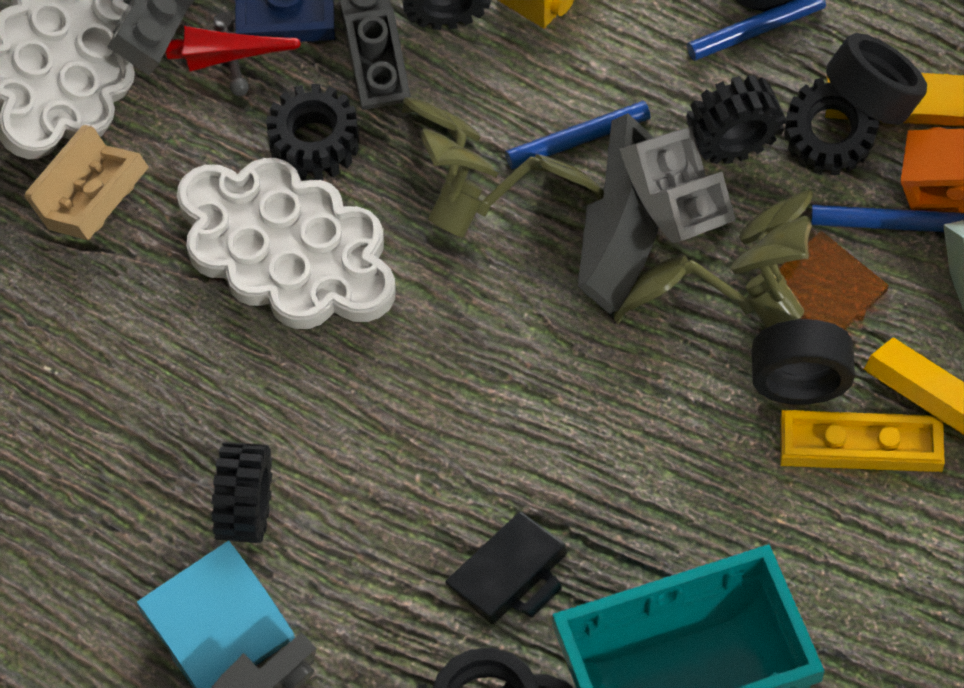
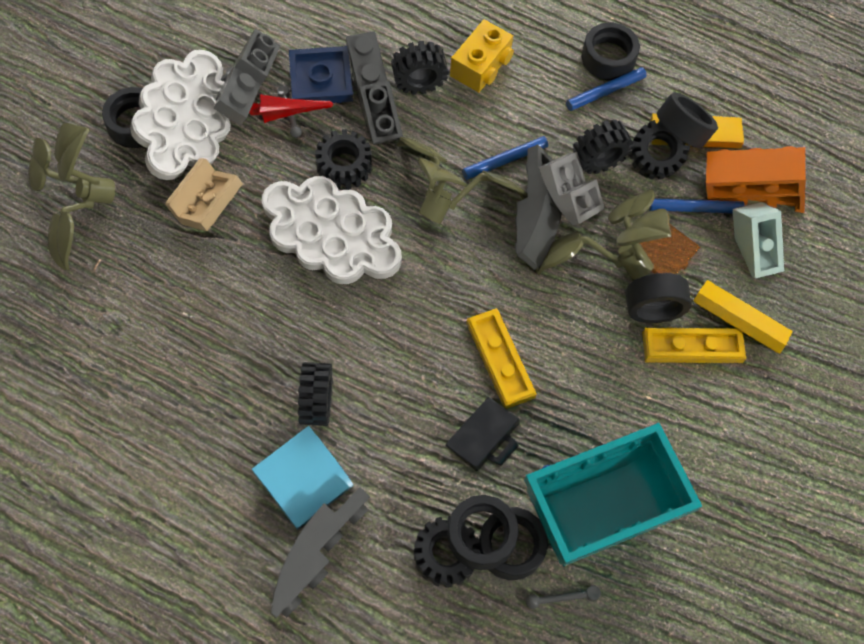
camera: 10 degrees left, 5 degrees up
none -> yellow tile [466,308,537,409]

